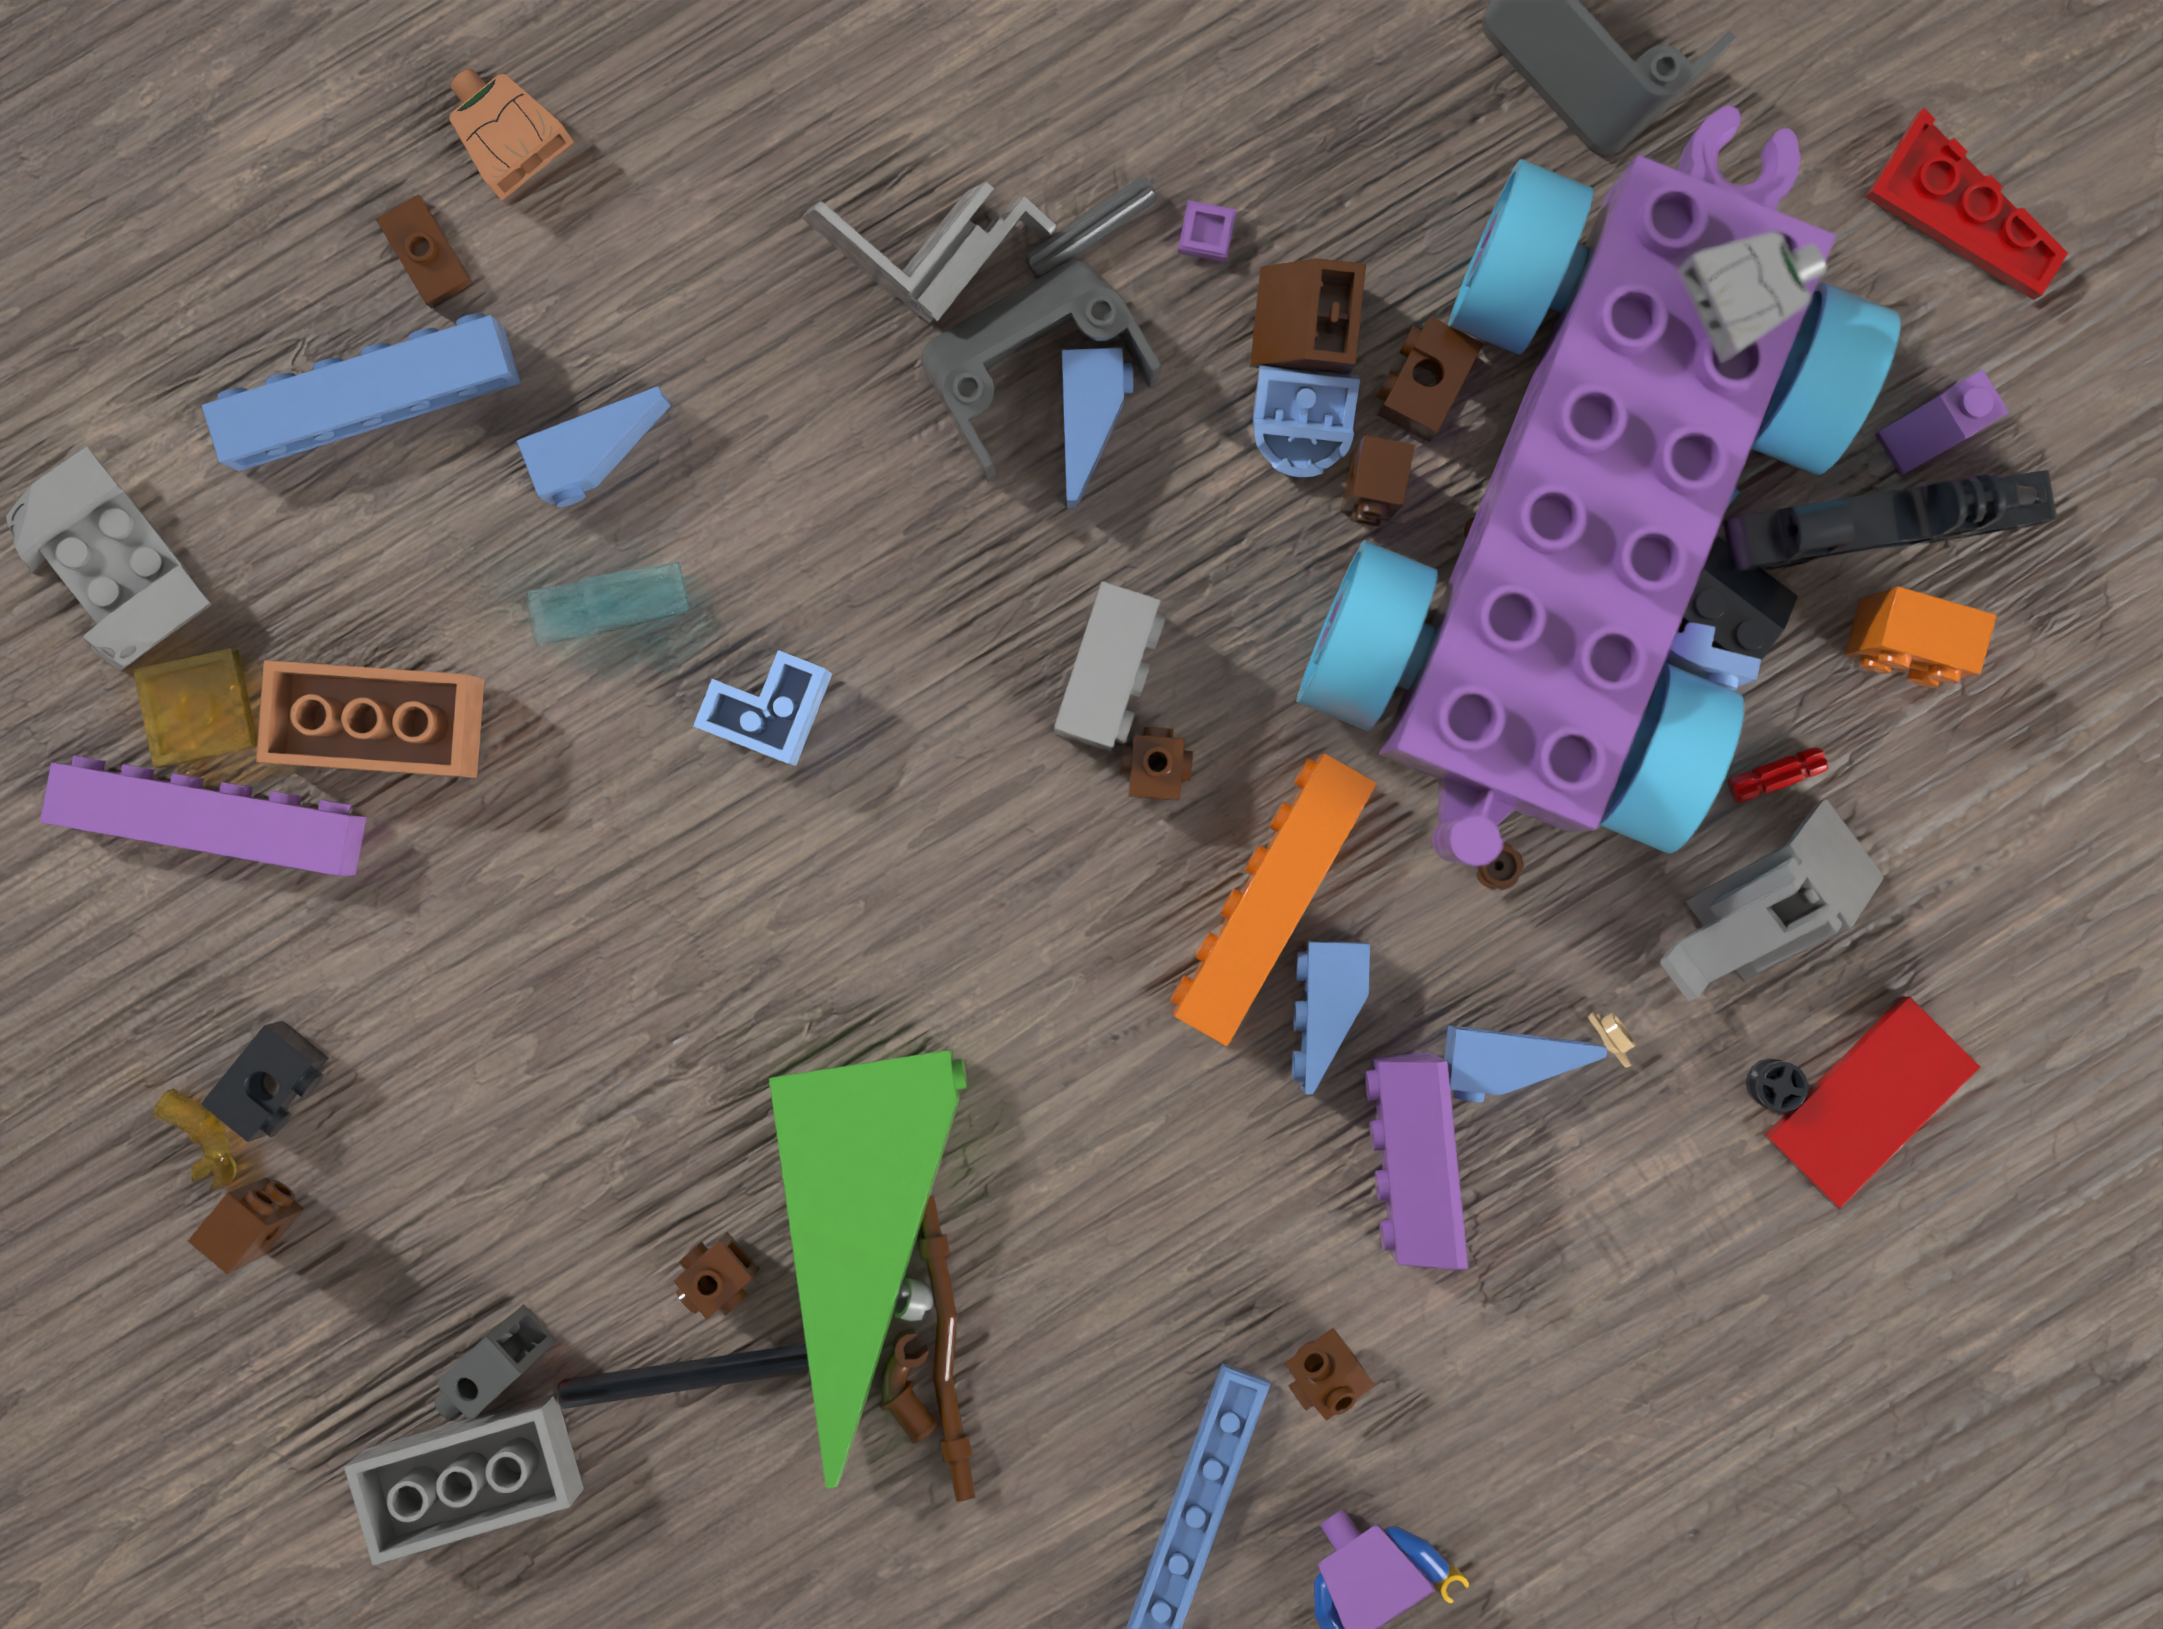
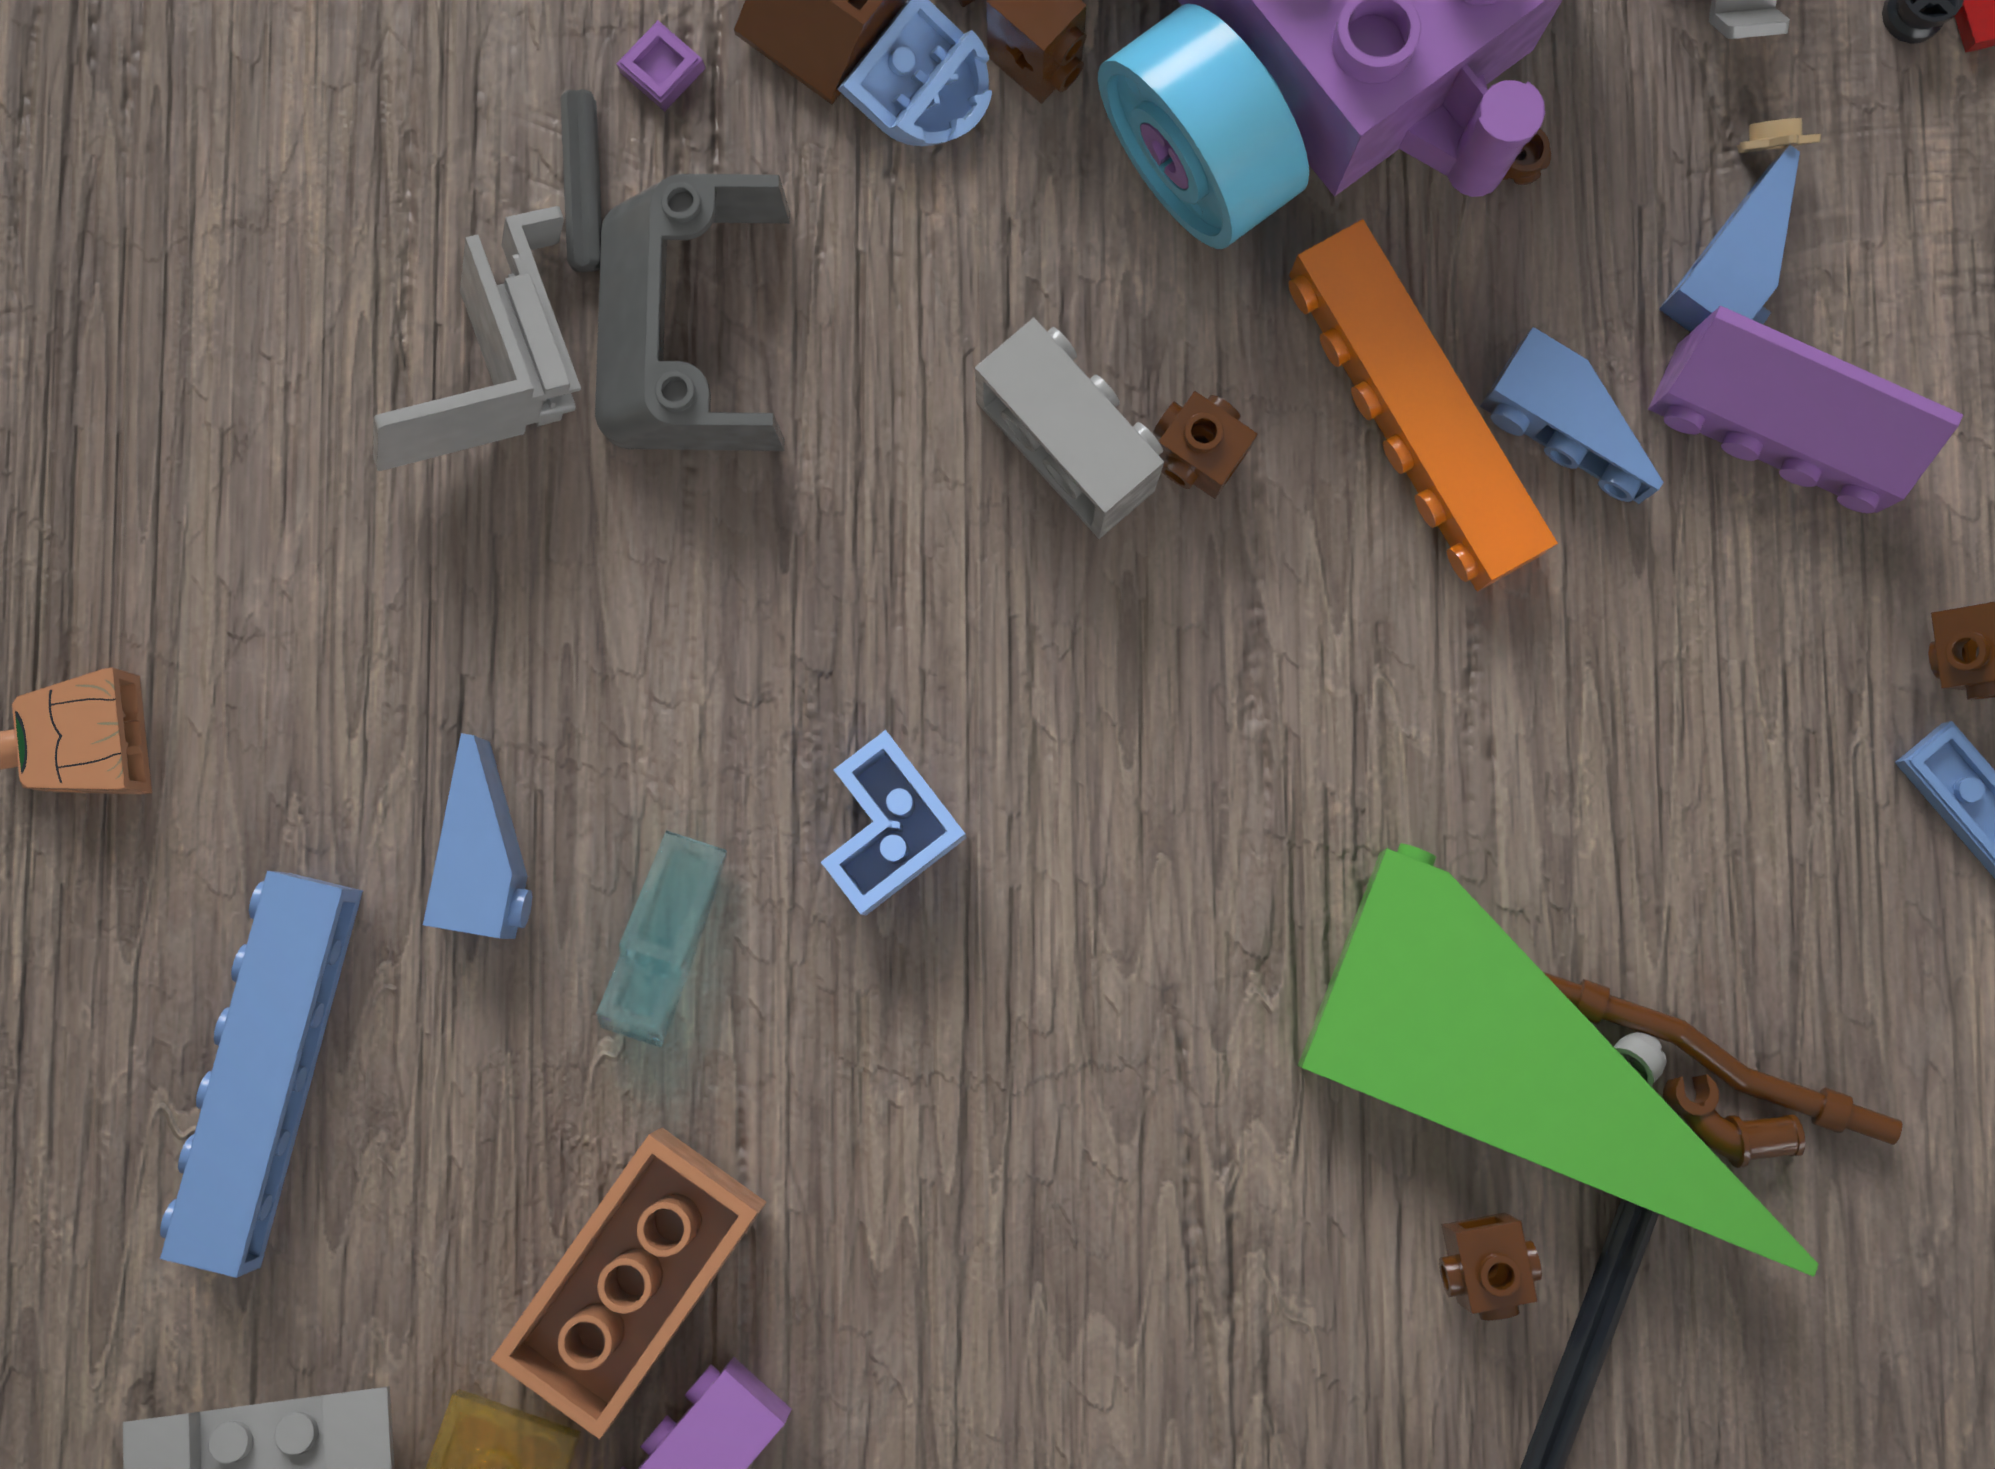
camera: 50 degrees left, 5 degrees down
reddish brown plate [376,194,474,308] -> none
medium blue slope [1062,348,1133,509] -> none

